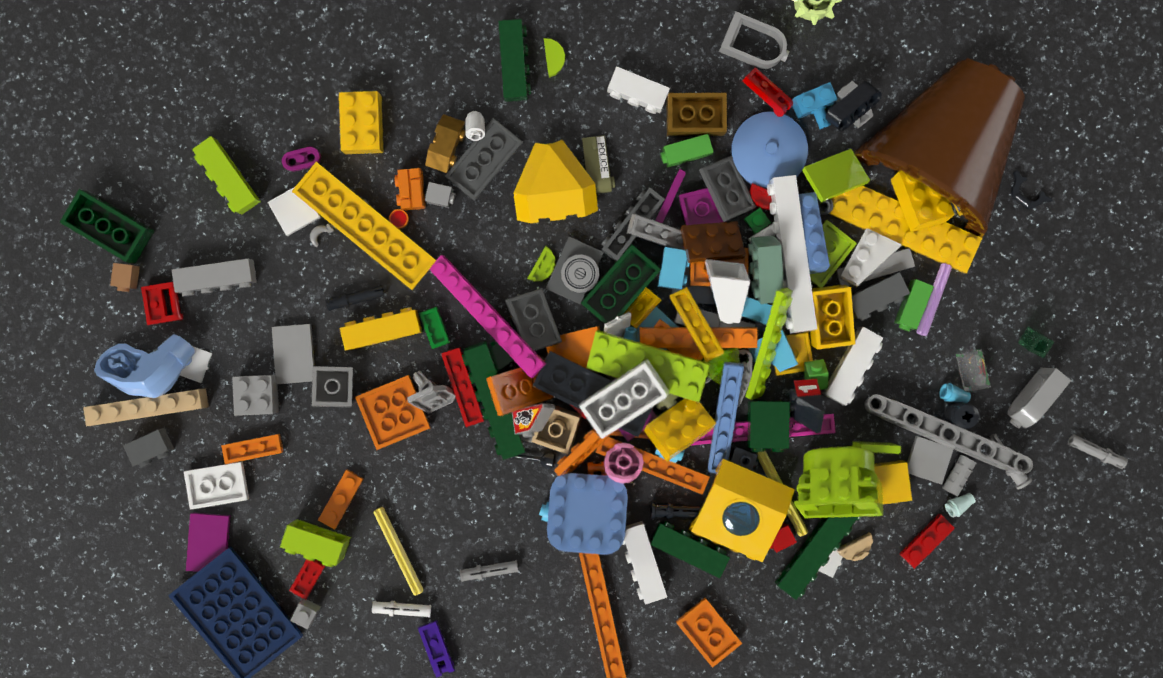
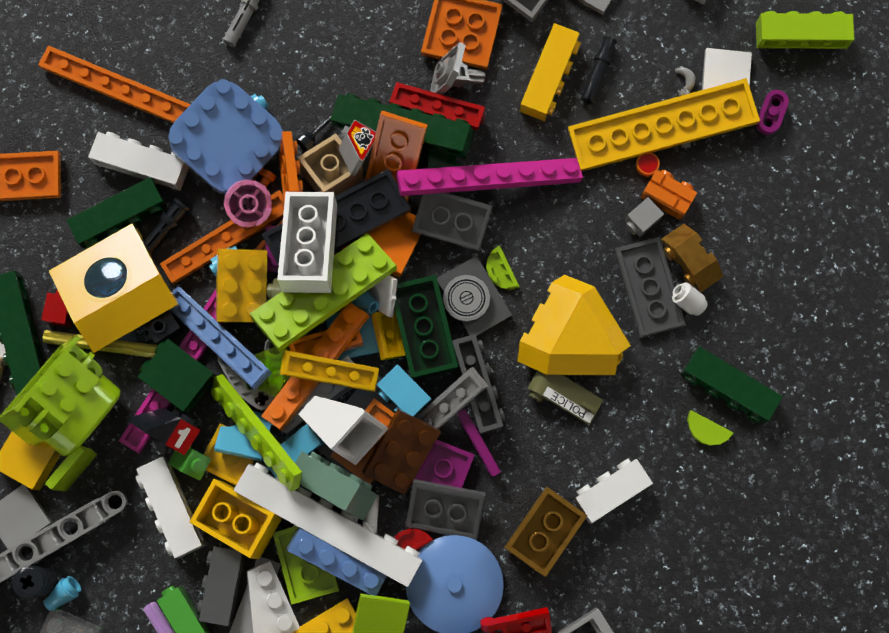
camera: 130 degrees right, 10 degrees down
yellow brick [339,91,383,154] -> none
green plate [419,307,451,349] -> none
bright green brick [660,134,713,168] -> none
green plate [744,208,771,235] -> none
dark grey plate [817,198,834,215] -> none

